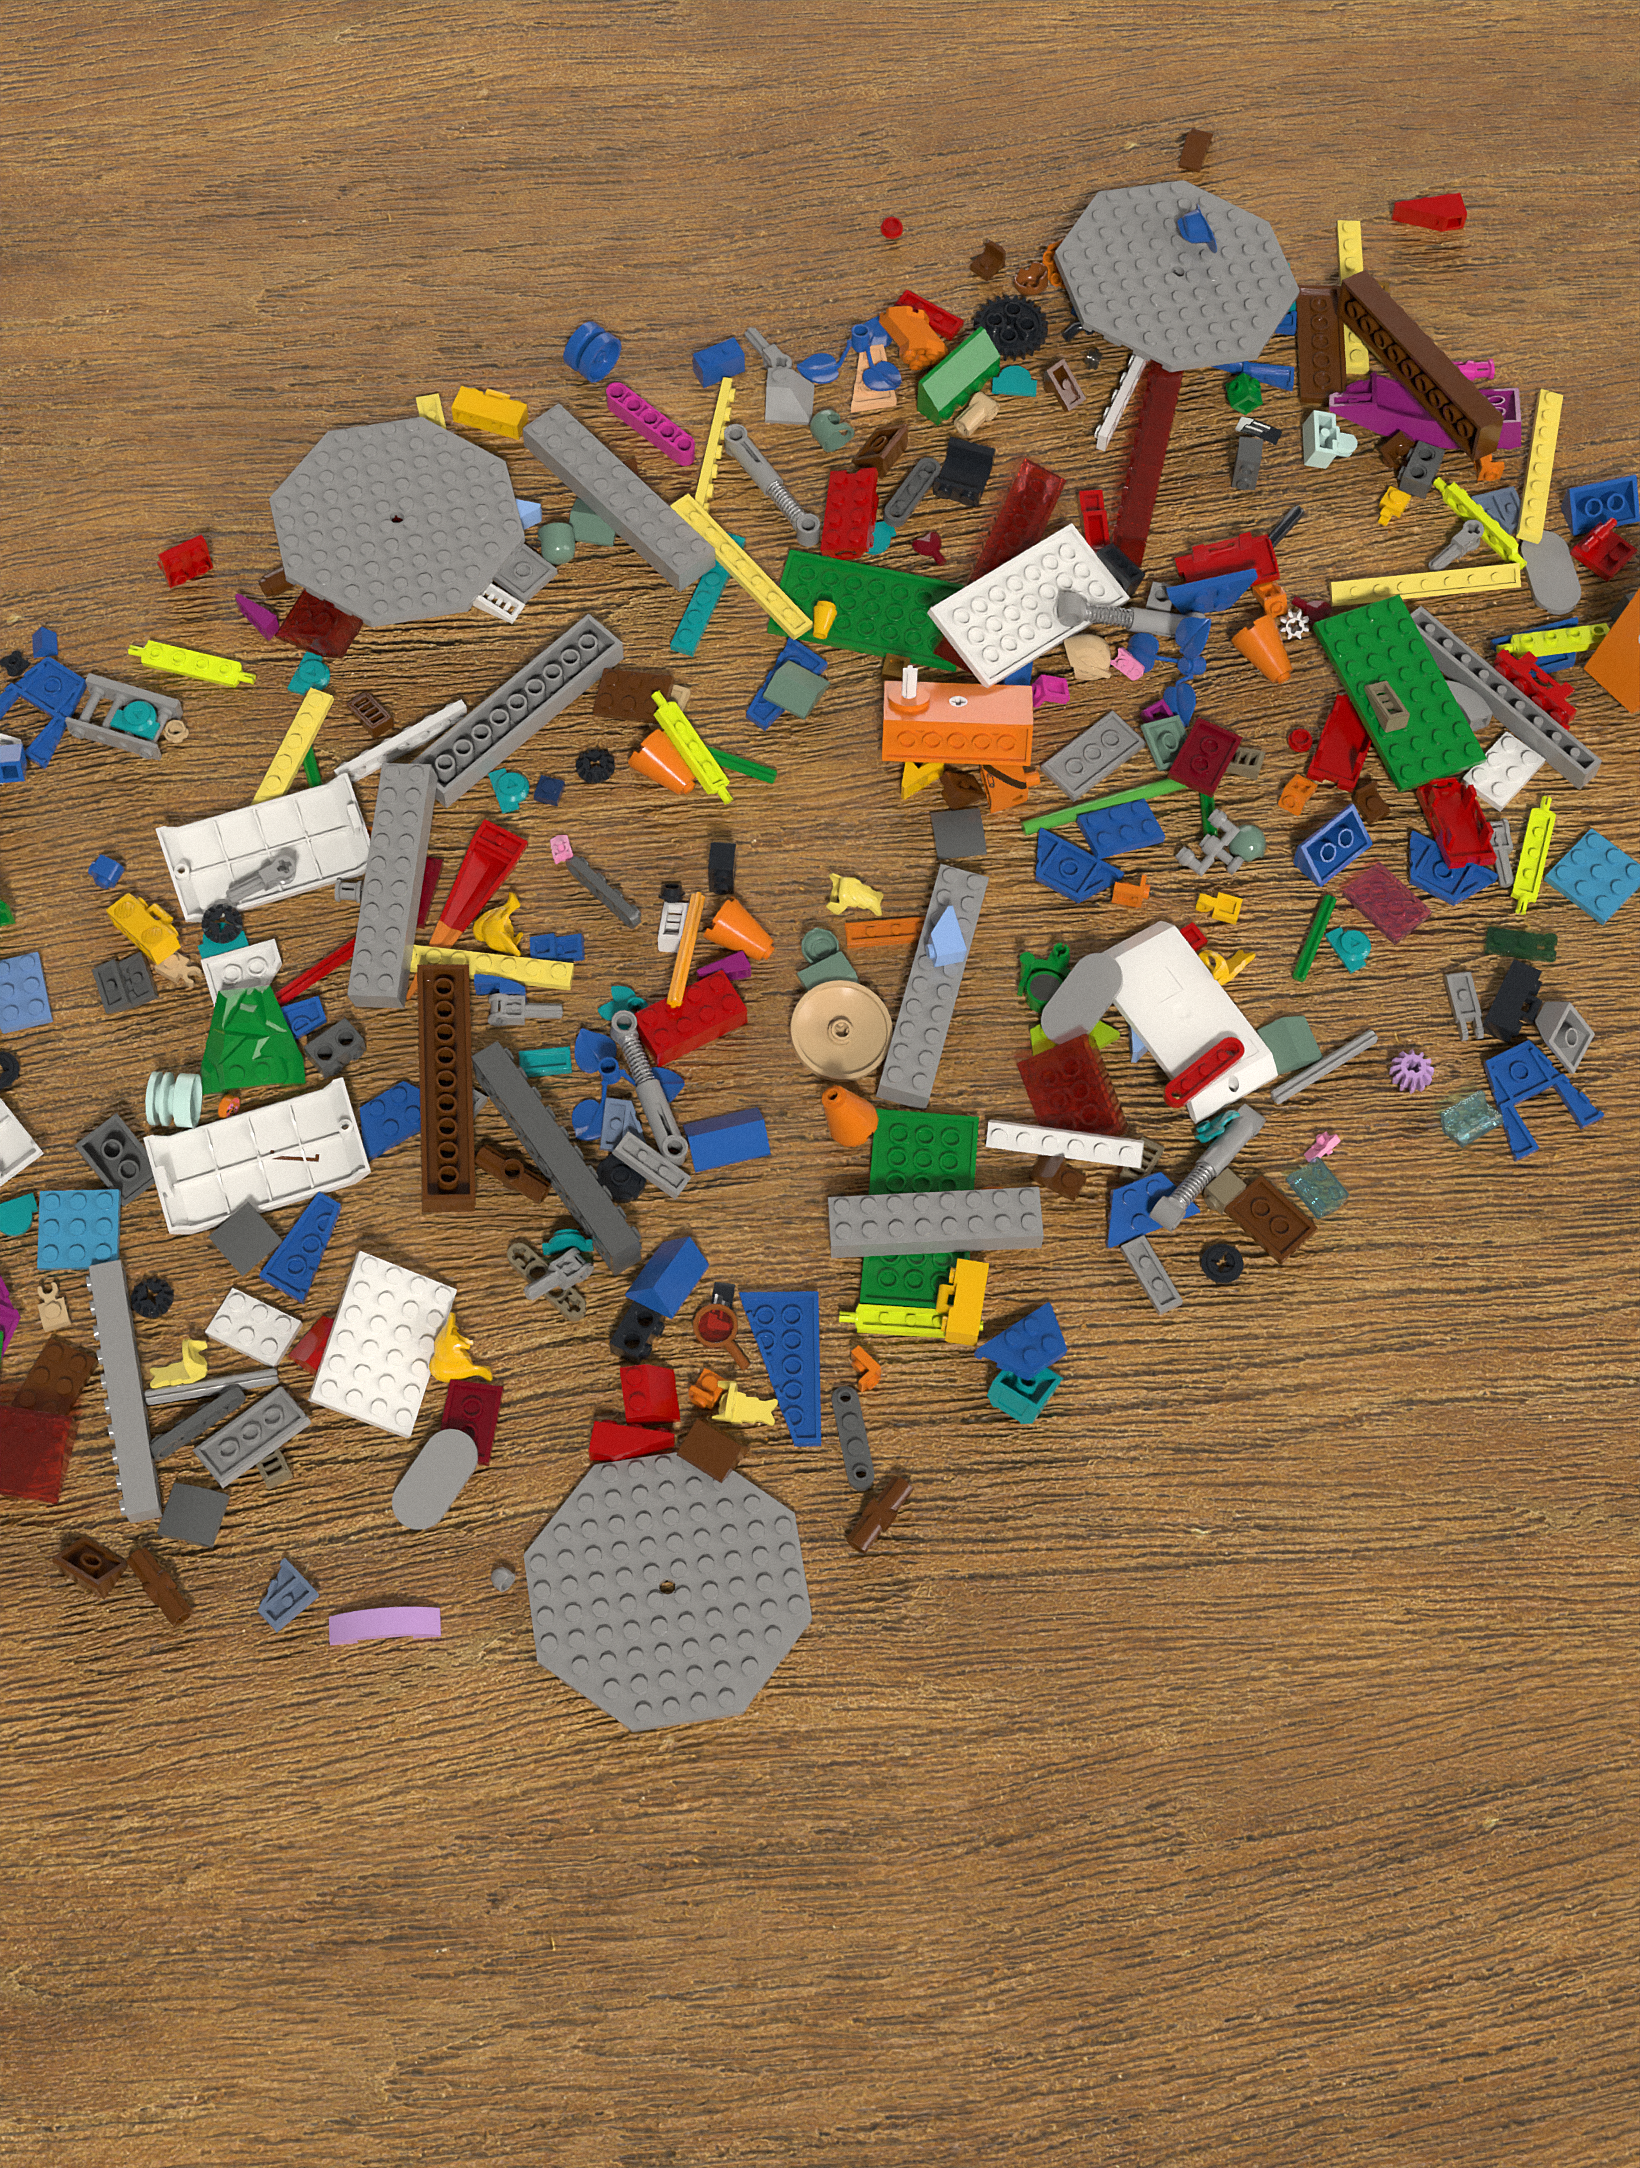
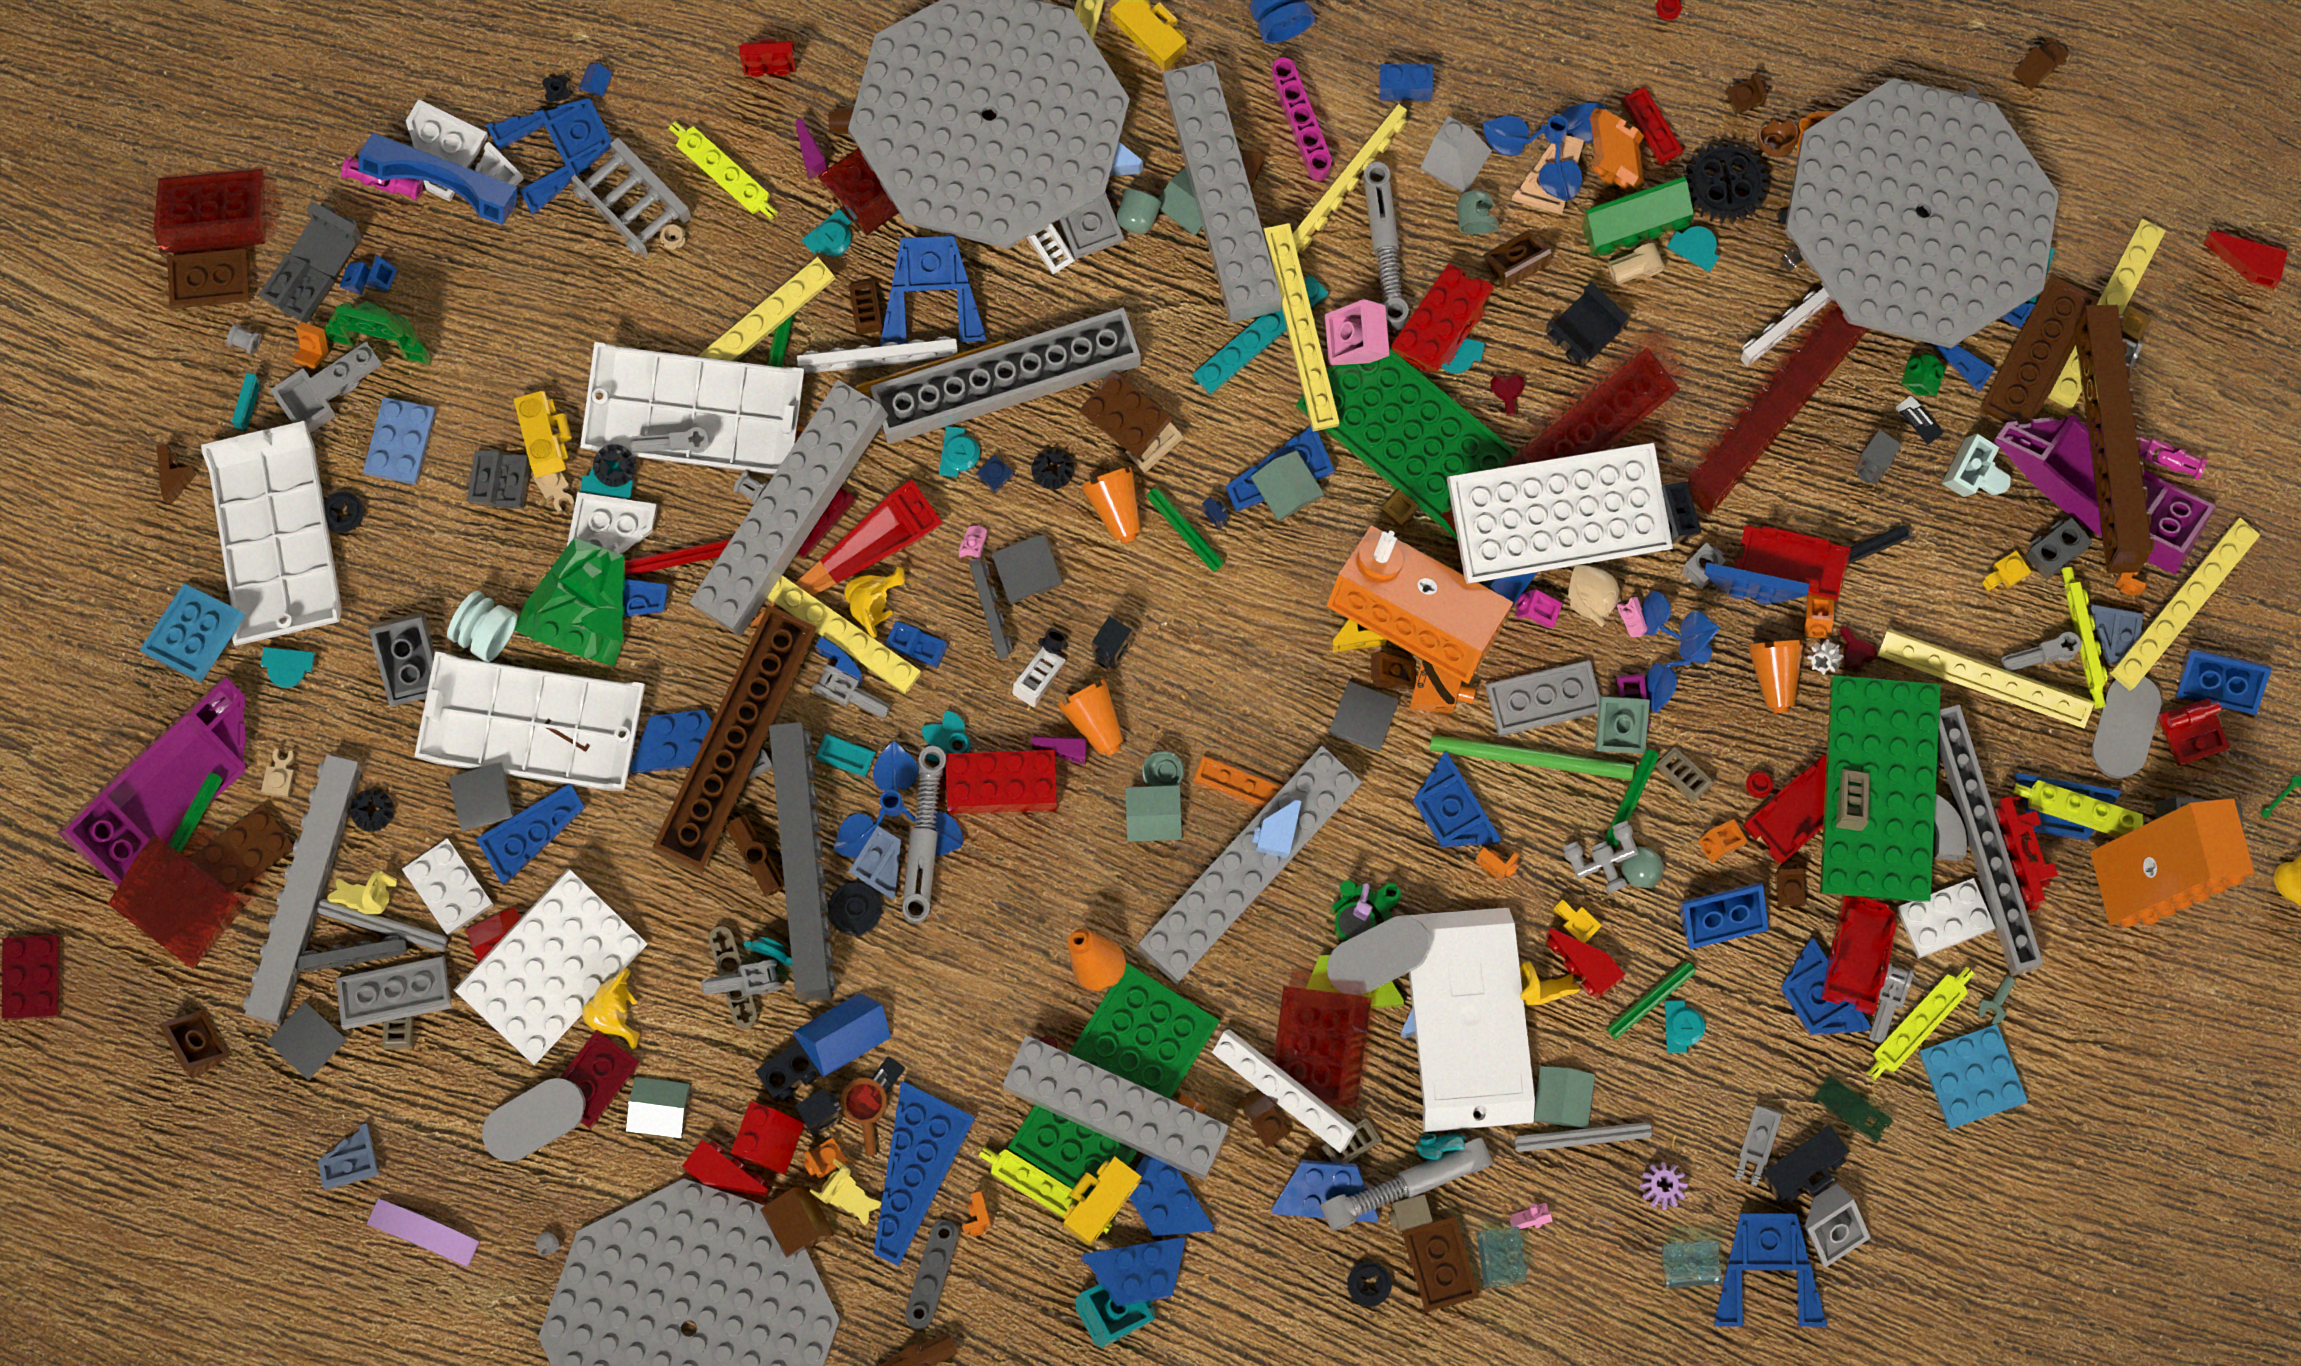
camera: 30 degrees right, 10 degrees up
dark azure plate [37,1189,121,1271] -> none
blue plate [88,854,125,889] -> none
teal piece [110,701,161,740] -> none
reddish brown piece [126,1547,193,1627] -> none
orange tile [218,1094,240,1119] -> none
dark grey brick [304,1018,366,1079] -> none
light grey plate [612,1131,691,1199] -> none
neon yellow plate [651,691,733,805] -> none
light orange axle [667,892,705,1008] -> none
blue slope [683,1107,771,1173] -> none
light grey connector [744,327,792,370] -> none
tan dish [790,980,893,1082] -> none
yellow cone [813,601,837,639] -> none
light yellow hair [826,873,883,916] -> none
dark grey plate [883,458,941,527] -> none
slope [1044,358,1086,412] -> none
light grey piece [1058,593,1206,638] -> none
blue plate [1076,798,1165,860] -> none
red slope [1077,489,1110,554] -> none
light grey plate [1120,1235,1183,1315] -> none
red plate [1163,1037,1245,1108] -> none
dark red plate [1167,717,1243,798] -> none
blue piece [1177,203,1217,253] -> none
red plate [1179,922,1208,952] -> none
clear pink plate [1342,862,1432,945] -> none
reddish brown bracket [1379,431,1415,471] -> none
none -> slope [626,1077,690,1139]
none -> black brick [795,1088,843,1138]
none -> blue wing [880,235,986,346]
none -> dark grey slope [992,535,1064,604]
none -> blue wing [1129,1154,1214,1237]
none -> dark blue plate [1202,497,1228,530]
none -> bright pink slope [1325,299,1390,365]
none -> lavender hand [1353,883,1373,921]
none -> red slope [1546,928,1625,1000]
none -> sand green bar [1977,976,2016,1026]

